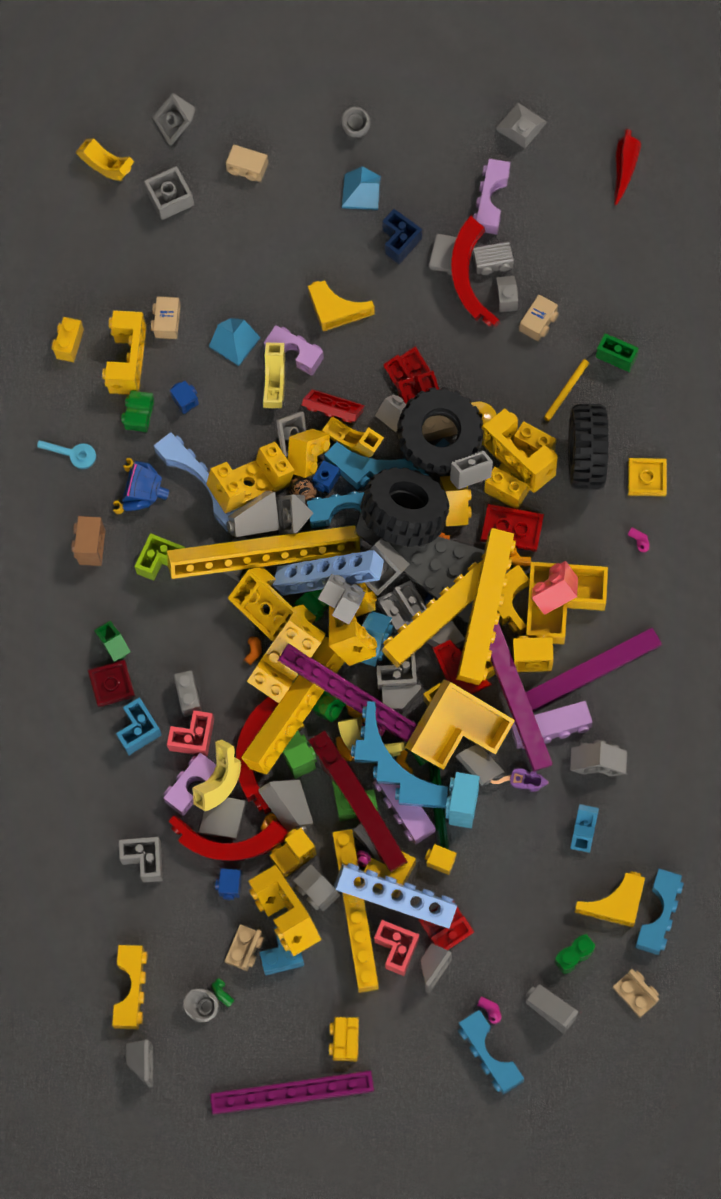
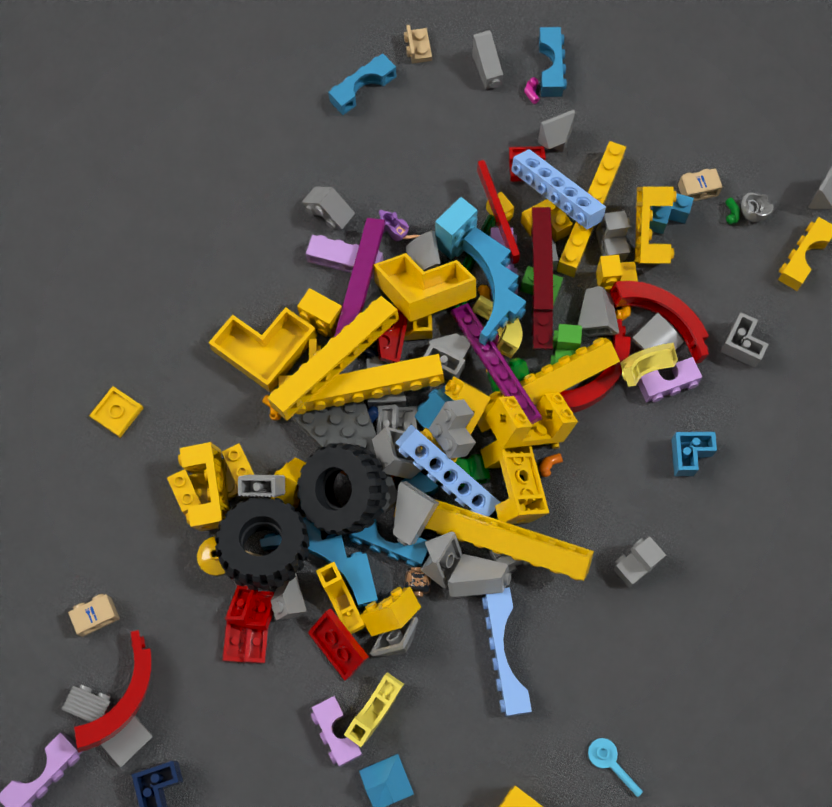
camera: 150 degrees left, 0 degrees up
medium nougat brick [72,516,106,566] -> none
dark red plate [88,660,135,708] -> none
green slope [94,621,131,662] -> none
blue torso [113,458,169,514] -> none
green brick [121,390,154,432] -> none
lime brick [134,533,185,581] -> none
coral brick [167,710,214,757] -> none
blue brick [170,381,199,414] -> none
light grey brick [173,671,202,717] -> none
yellow plate [206,442,295,514] -> none
magenta tile [210,1071,374,1115] -> none
blue brick [215,869,242,900] -> none
tan bracket [225,924,264,971] -> none
yellow arch [308,280,375,331] -> none
blue brick [312,460,341,494] -> none
yellow brick [329,1017,359,1062] -> none
light orange arm [336,736,355,762] -> none
dark pink arm [357,850,371,867] -> none
coral brick [374,920,419,976] -> none
red plate [481,504,544,552] -> none
light grey slope [496,276,518,312] -> none
magenta tile [525,627,662,711] -> none
coral brick [532,561,578,615] -> none
yellow bar [543,359,589,421] -> none
green brick [555,934,596,974] -> none
black tyre [568,404,609,490] -> none
dark azure brick [570,804,599,853] -> none
yellow arch [575,871,645,927] -> none
green brick [596,333,639,373] -> none
dark pink arm [628,527,650,552] -> none
none -> light grey slope [393,481,439,546]
none -> red tile [477,160,520,264]
none -> light grey brick [613,536,666,588]
none -> tan brick [678,168,722,201]

